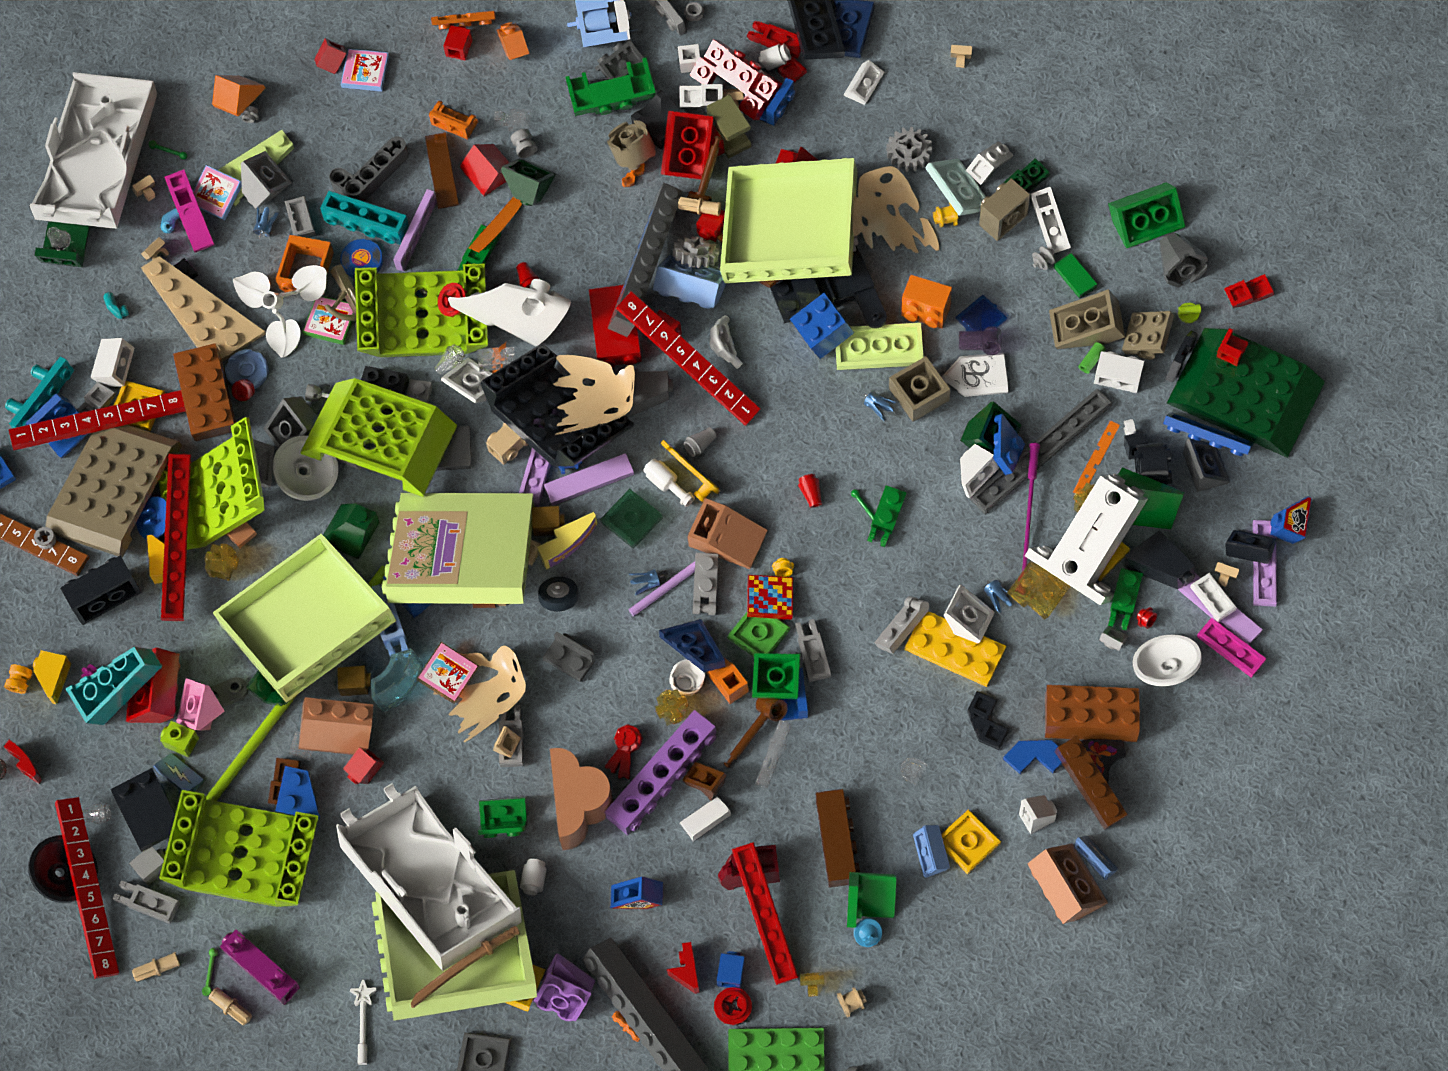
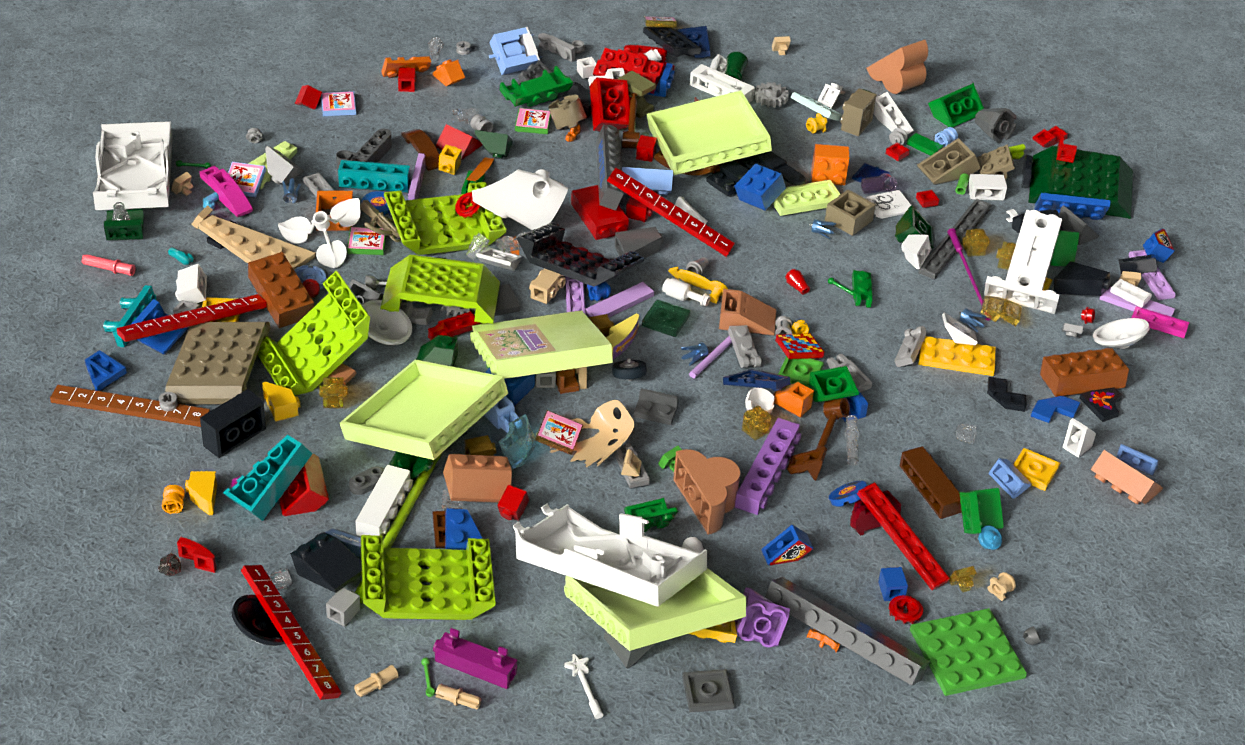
camera: 25 degrees left, 25 degrees down
light grey hinge [113,881,180,924] -> none
blue piece [136,497,166,539] -> none
lime brick [160,721,199,758] -> none
red tile [161,454,191,621] -> none
bright pink slope [177,678,225,731] -> none
orange slope [212,75,266,117] -> none
medium nougat sword [411,926,520,1008] -> none
orange hinge [429,101,478,140] -> none
tan piece [554,355,635,434] -> none
red piece [605,724,643,780] -> none
red slope [667,942,699,994] -> none
light grey gear [673,236,719,268] -> none
tan axle [678,197,721,216] -> none
white slope [680,797,731,841] -> none
tan piece [852,166,939,253] -> none
blue wing [994,414,1025,475] -> none
reddish brown brick [1054,736,1128,830] -> none
orange piece [1073,420,1120,496] -> none
green hinge [1108,568,1143,631] -> none
none -> coral axle [82,254,136,276]
none -> white brick [356,465,413,536]
none -> red hinge [428,311,480,340]
none -> yellow brick [438,145,462,175]
none -> tile [515,108,551,134]
none -> bright green tile [658,446,682,472]
none -> white brick [690,64,755,103]
none -> dark green plant [725,52,748,80]
none -> light grey bush [775,316,792,335]
none -> blue tile [829,481,868,507]
none -> nougat brick [866,40,928,94]
none -> red plate [886,142,910,161]
none -> red plate [916,190,939,208]
none -> light blue wheel [935,127,958,148]
none -> clear yellow brick [963,229,990,257]

